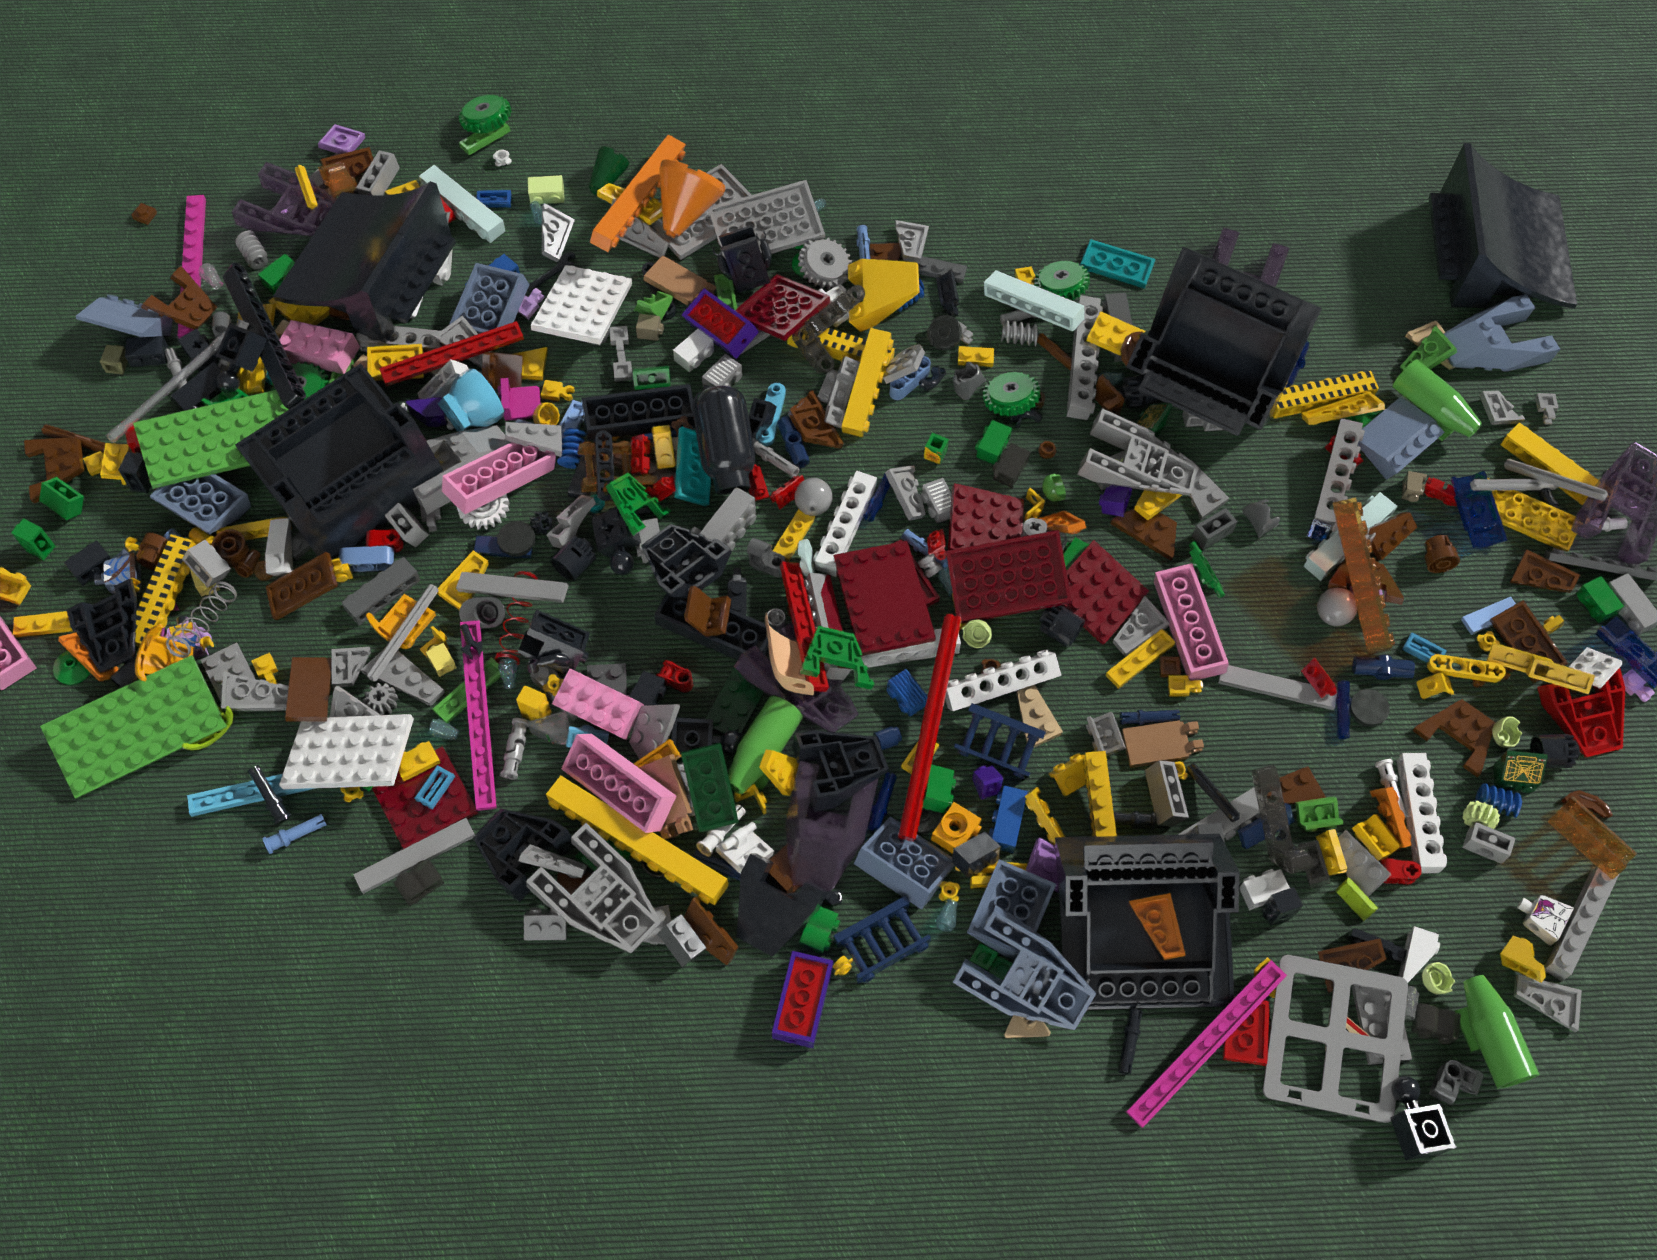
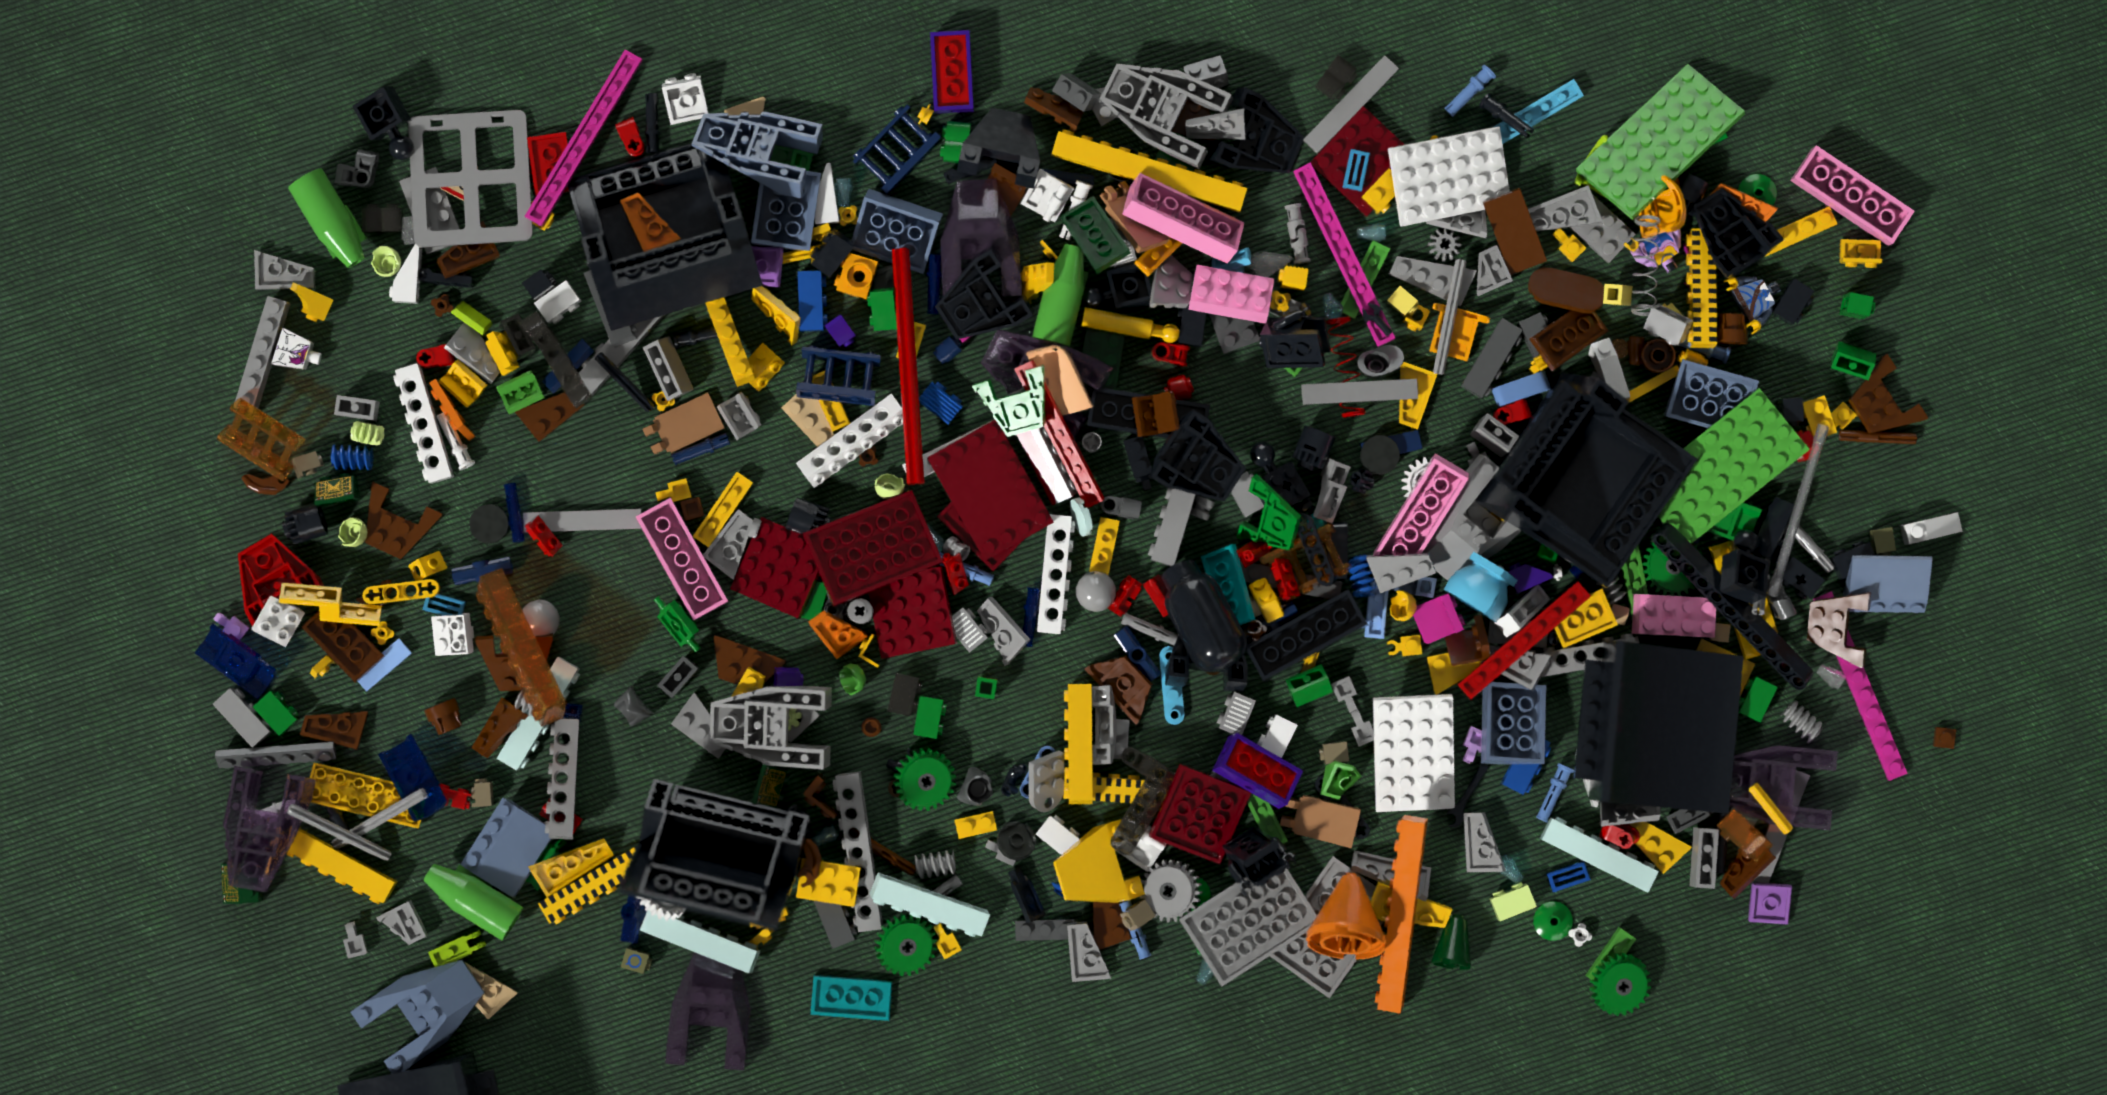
camera: 170 degrees right, 25 degrees up
bright green wing [1400,326,1457,371] -> none
none -> dark tan brick [291,451,324,479]
none -> lime hinge [428,930,486,967]
none -> reddish brown plate [431,294,454,317]
none -> white plate [431,613,474,656]
none -> red piece [615,117,645,157]
none -> white plate [662,73,709,125]
none -> light grey tile [748,518,762,538]
none -> yellow plate [812,371,850,432]
none -> white slope [814,163,840,226]
none -> white brick [1036,815,1080,855]
none -> yellow piece [1081,307,1180,343]
none -> dark tan brick [1120,900,1156,931]
none -> red head [1164,374,1194,401]
none -> dark grey brick [1517,312,1550,358]
none -> reddish brown tile [1528,267,1604,313]
none -> green dish [1533,901,1573,941]
none -> medium blue pin [1536,763,1574,823]
none -> light yellow brick [1603,284,1633,306]
none -> white slope [1900,512,1962,545]

